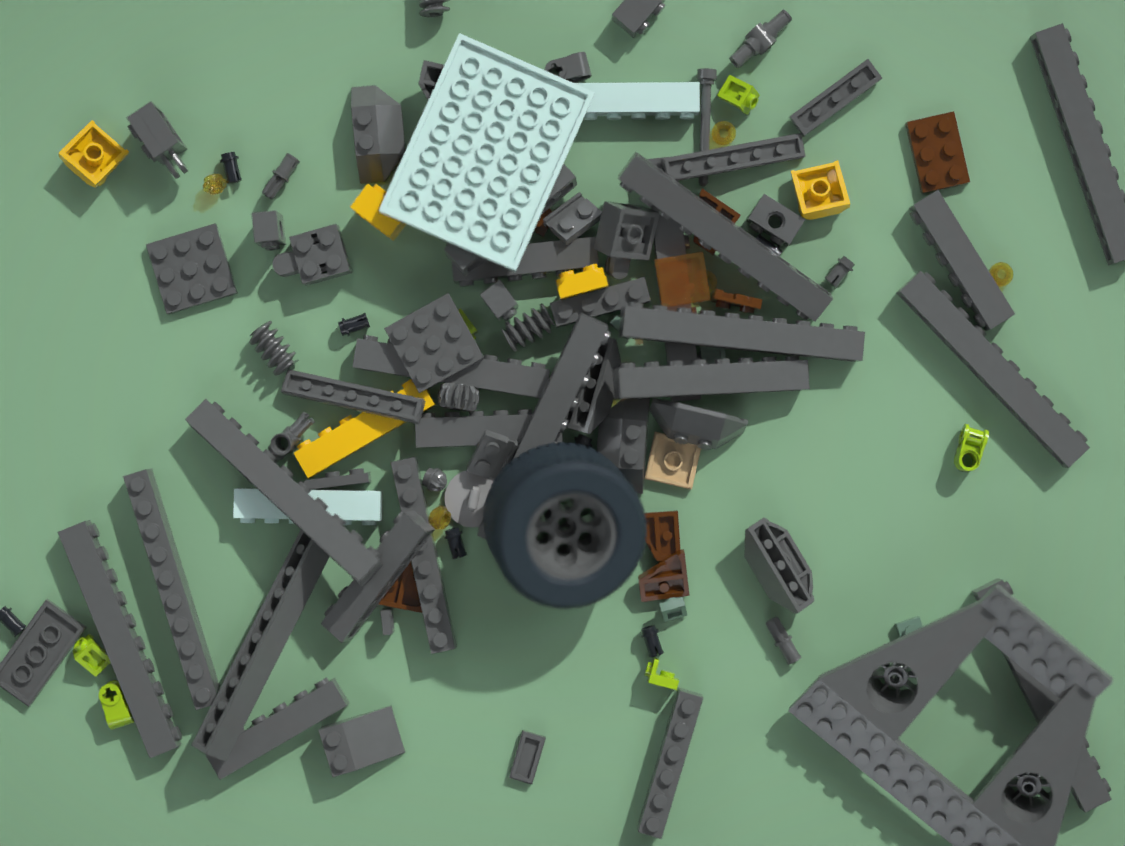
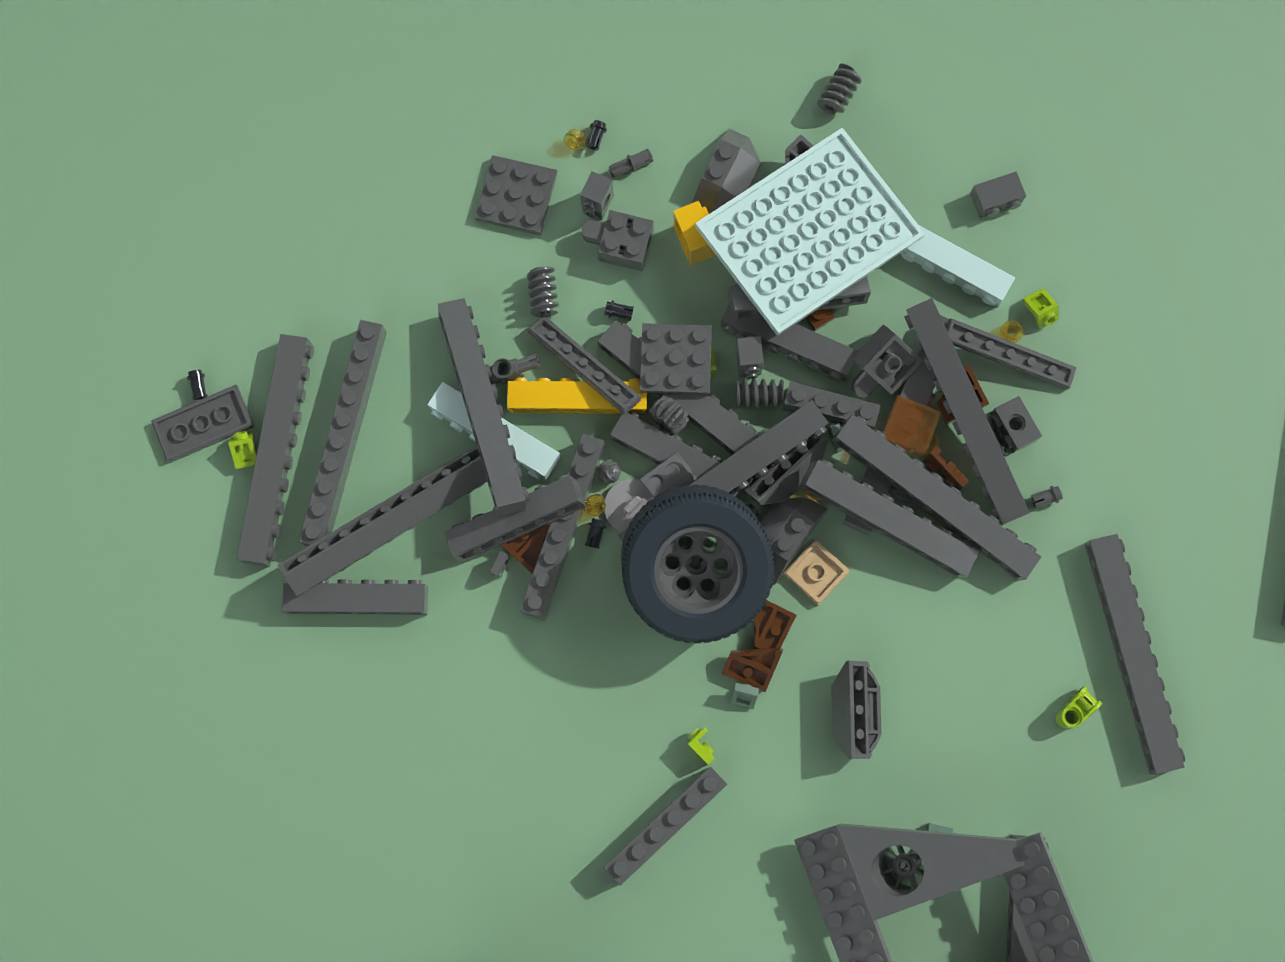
camera: 35 degrees right, 10 degrees down
yellow slope [59,120,129,188] -> none
lime piece [99,680,135,730] -> none
dark grey brick [126,101,188,179] -> none
dark grey hinge [303,468,371,489] -> none
dark grey slope [318,705,405,777] -> none
dark grey tile [509,730,546,784] -> none
dark grey plate [543,192,602,246] -> none
dark grey piece [544,52,592,82] -> none
yellow slope [555,264,608,300] -> none
black pin [640,625,664,658] -> none
dark grey wedge [649,398,748,450] -> none
dark grey piece [697,68,717,186] -> none
dark grey pin [729,9,792,68] -> none
dark grey axle [766,617,801,665] -> none
dark grey plate [789,59,882,137] -> none
yellow slope [791,160,850,220] -> none
reddish brown plate [905,111,970,194] -> none
dark grey brick [909,190,1015,331] -> none
clear yellow plate [989,262,1013,287] -> none

